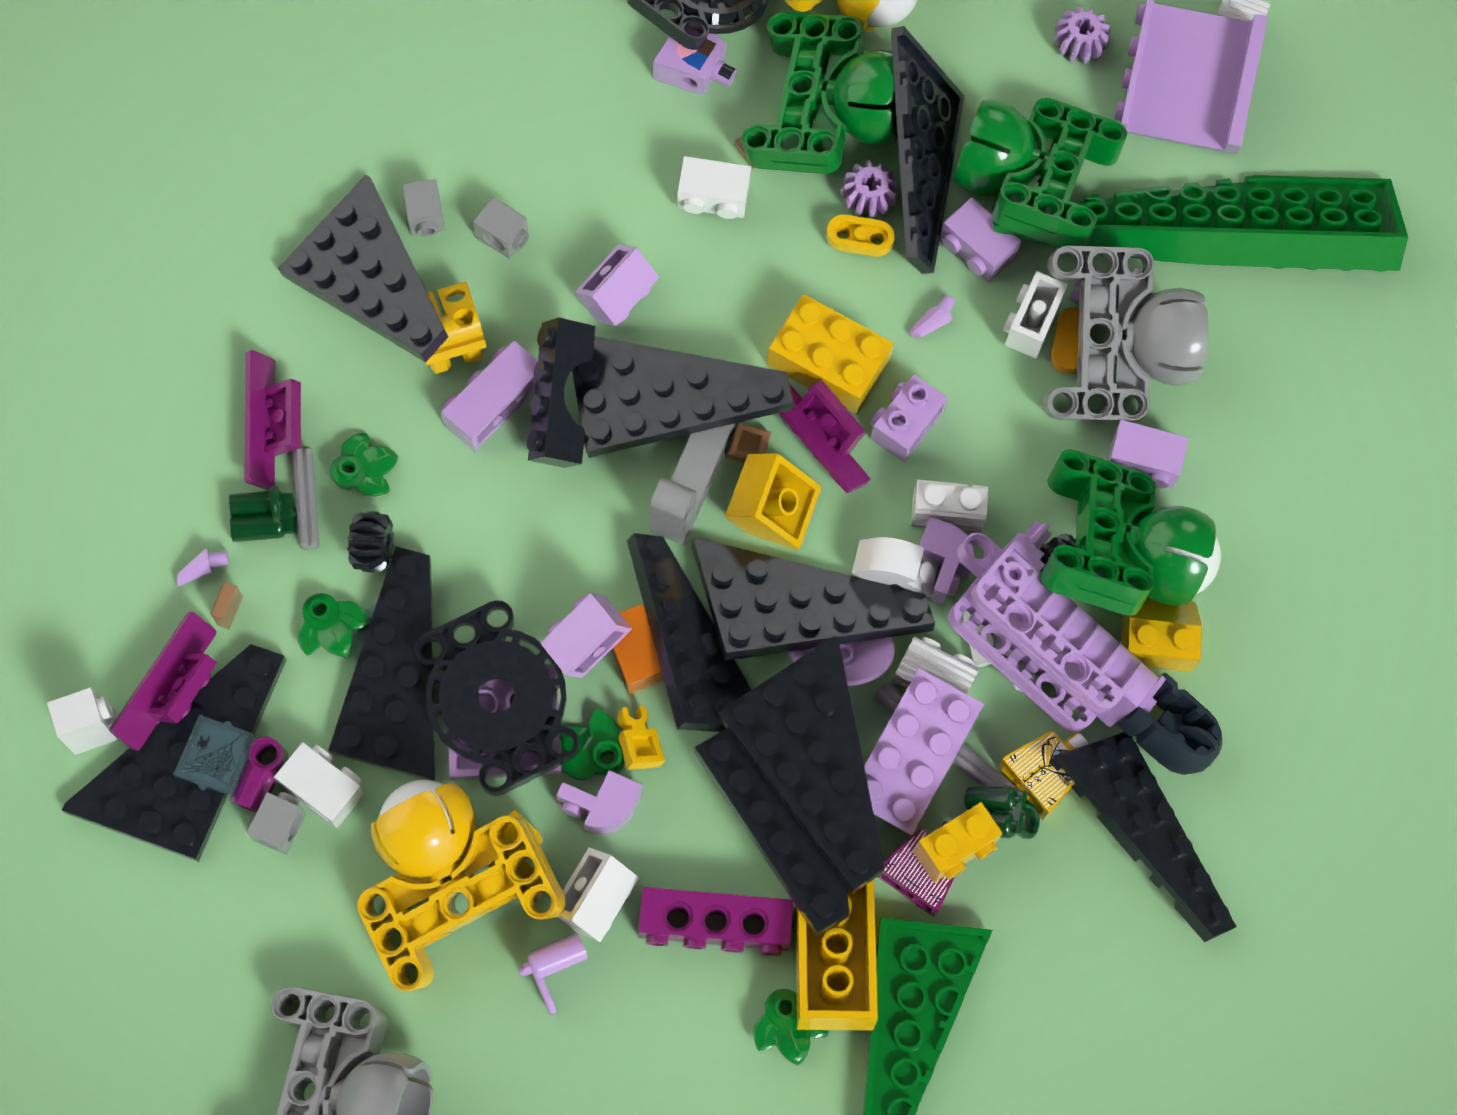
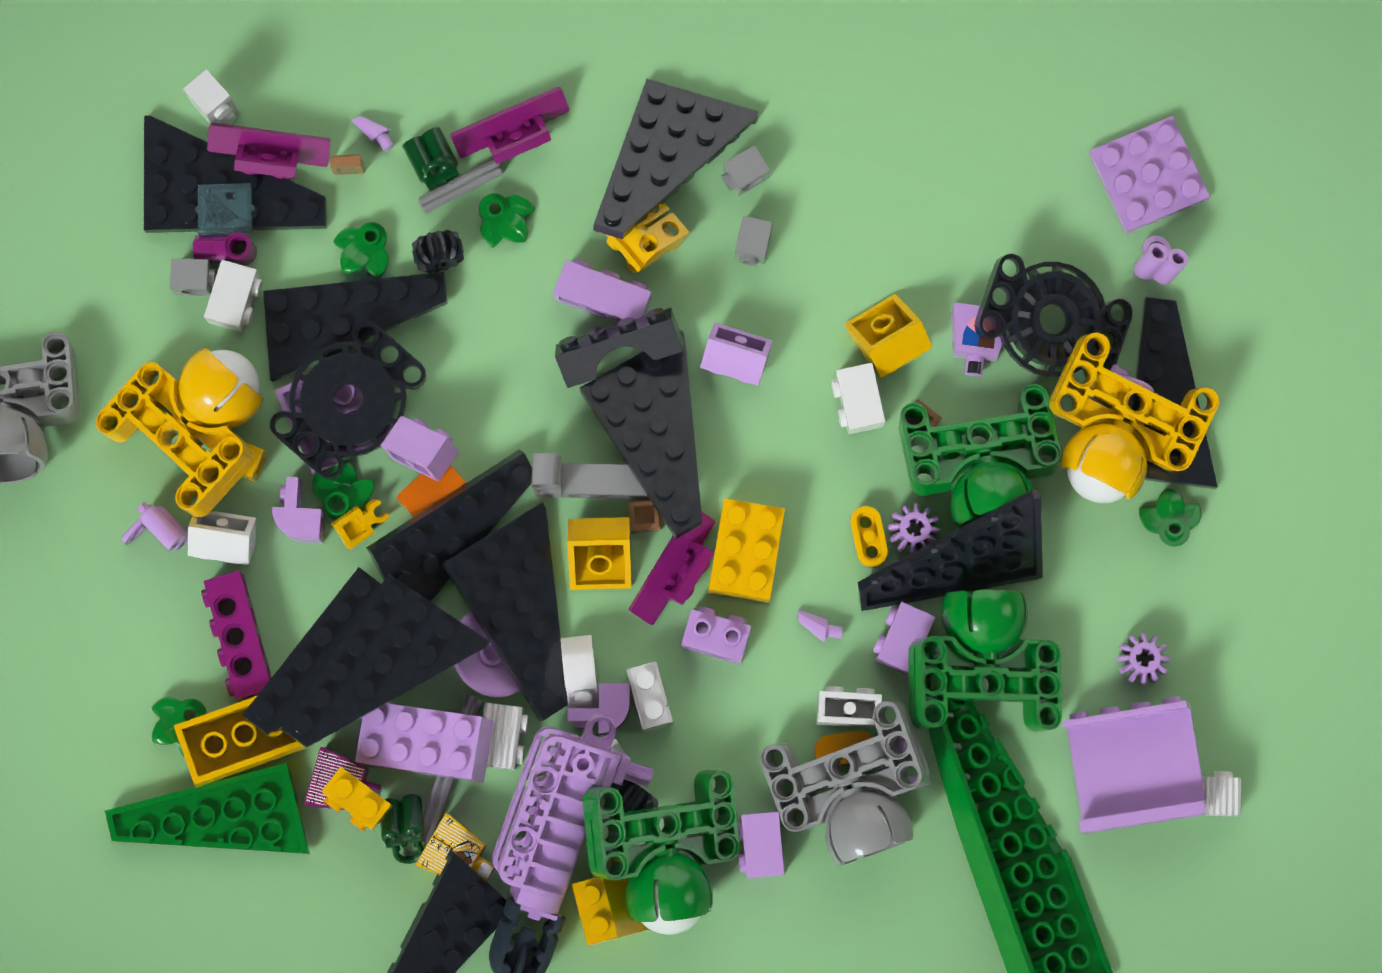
camera: 75 degrees right, 10 degrees up
none -> yellow slope [844,293,933,378]

